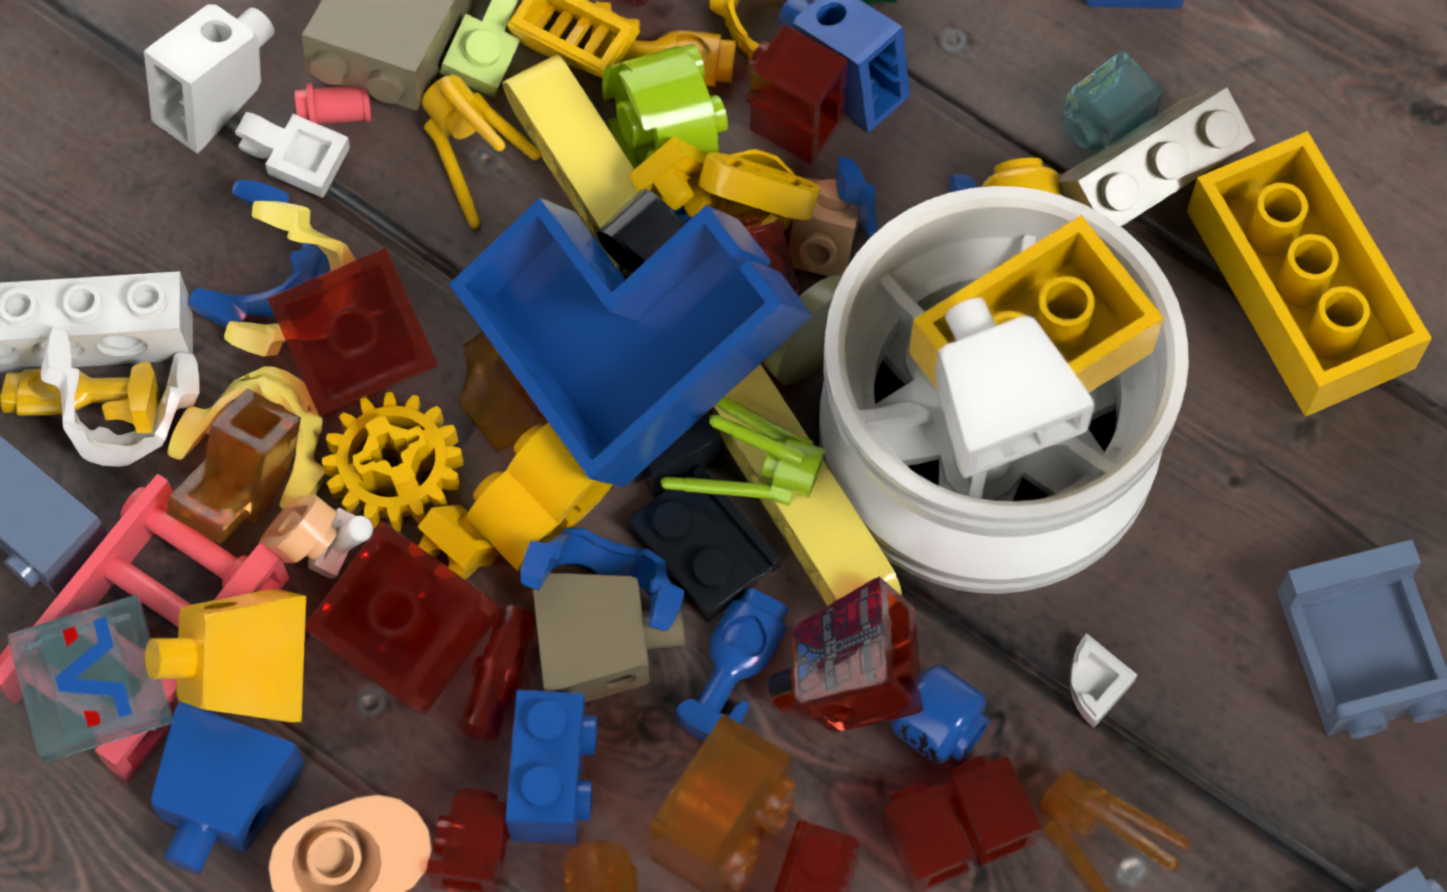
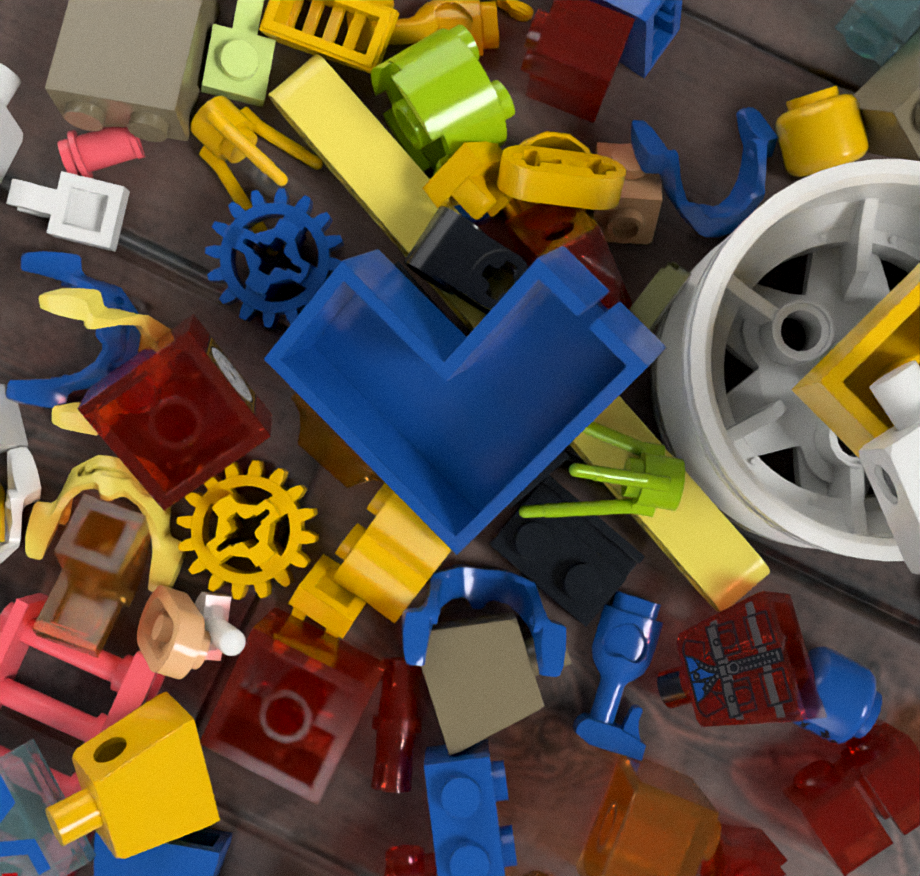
camera: 10 degrees left, 20 degrees up
none -> blue gear [205,188,344,329]

